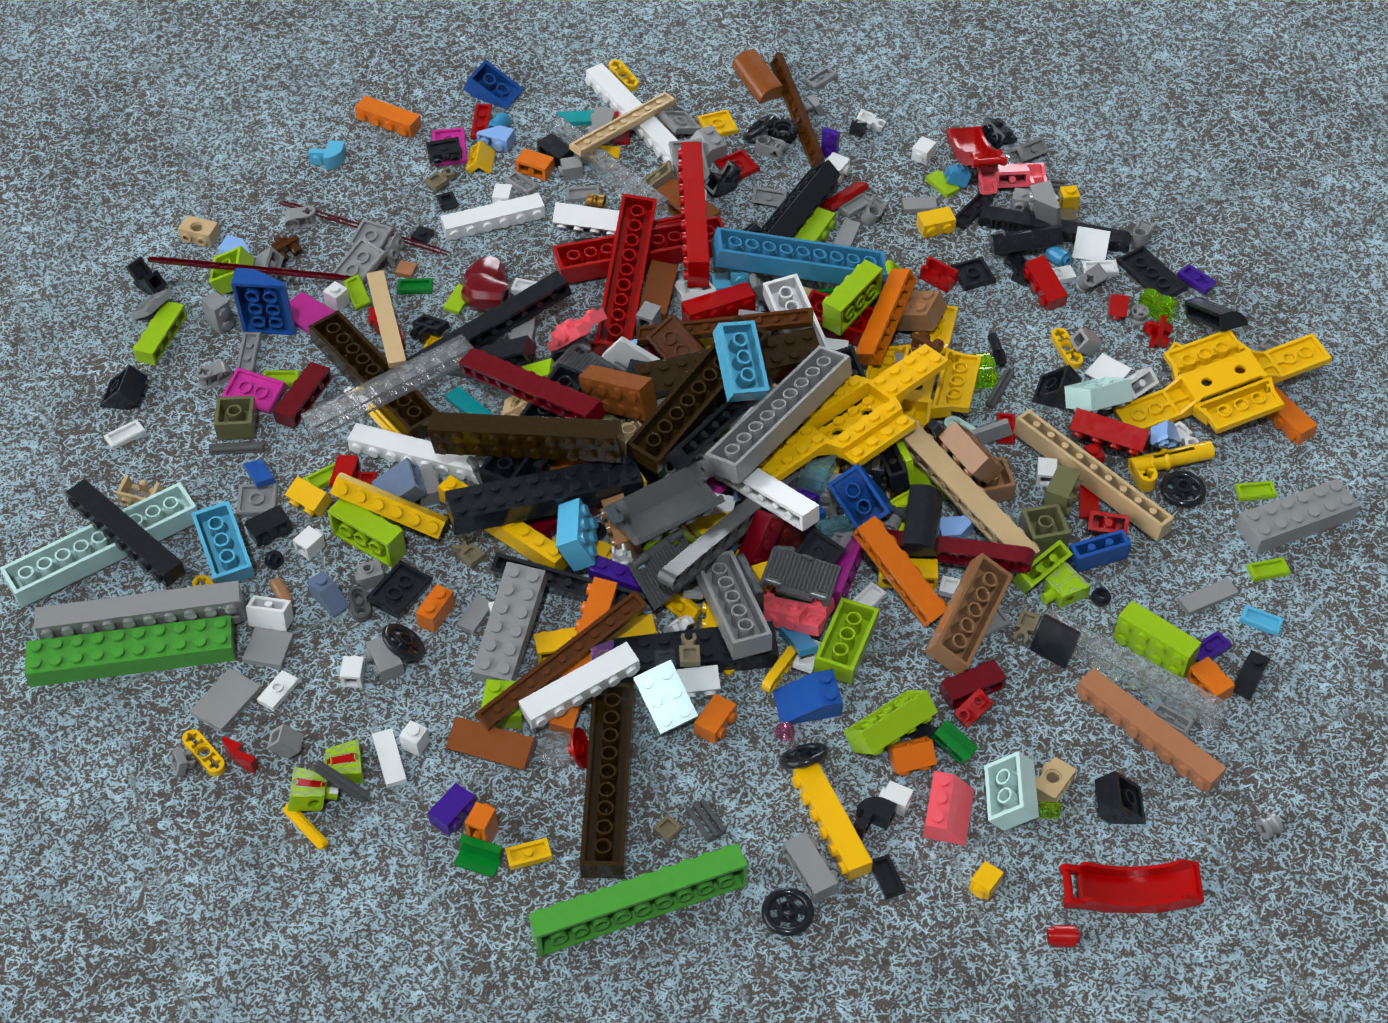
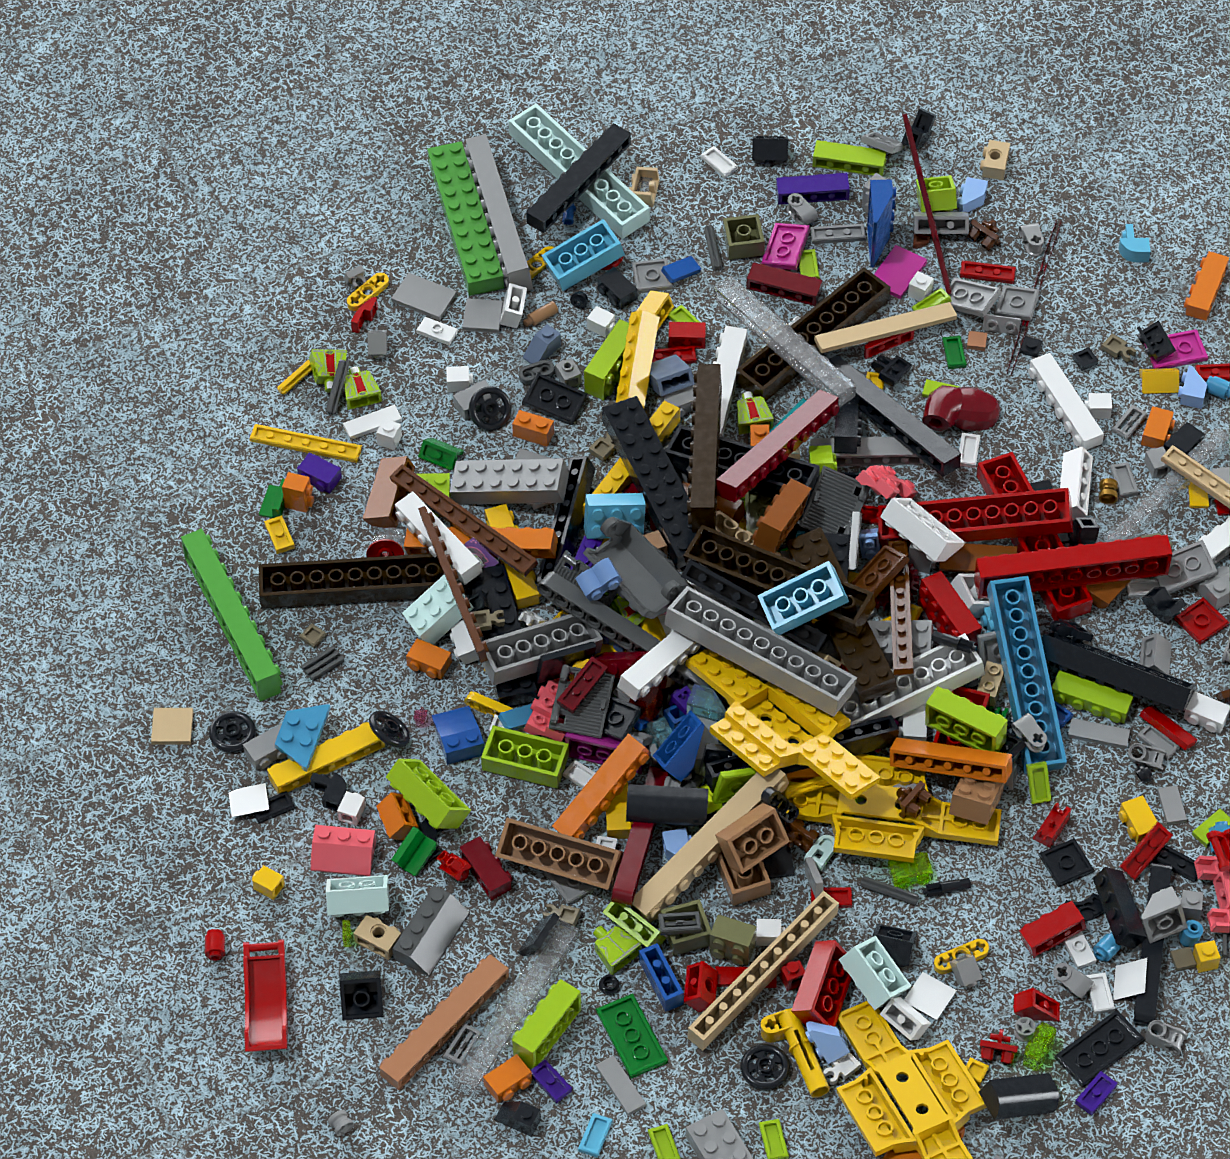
camera: 85 degrees right, 5 degrees up
none -> tan tile [151,708,194,745]
none -> white sticker [229,783,269,817]
none -> yellow tile [249,424,362,463]
none -> dark azure wing [275,704,331,771]
none -> dark grey slope [393,885,470,976]
none -> green panel [418,438,464,470]
none -> reddish brown plate [418,506,489,663]
none -> dark red plate [557,657,608,714]
none -> medium blue brick [575,558,623,601]
none -> green tile [595,993,668,1079]
none -> dark grey tile [658,911,702,935]
none -> dark purple brick [776,173,850,205]
none -> white slope [880,498,966,562]
none -> black piece [931,631,977,653]
none -> red tile [960,260,1016,284]
none -> light grey piece [1011,713,1047,753]
none -> red tile [1119,822,1173,881]
none -> black plate [1135,764,1153,784]

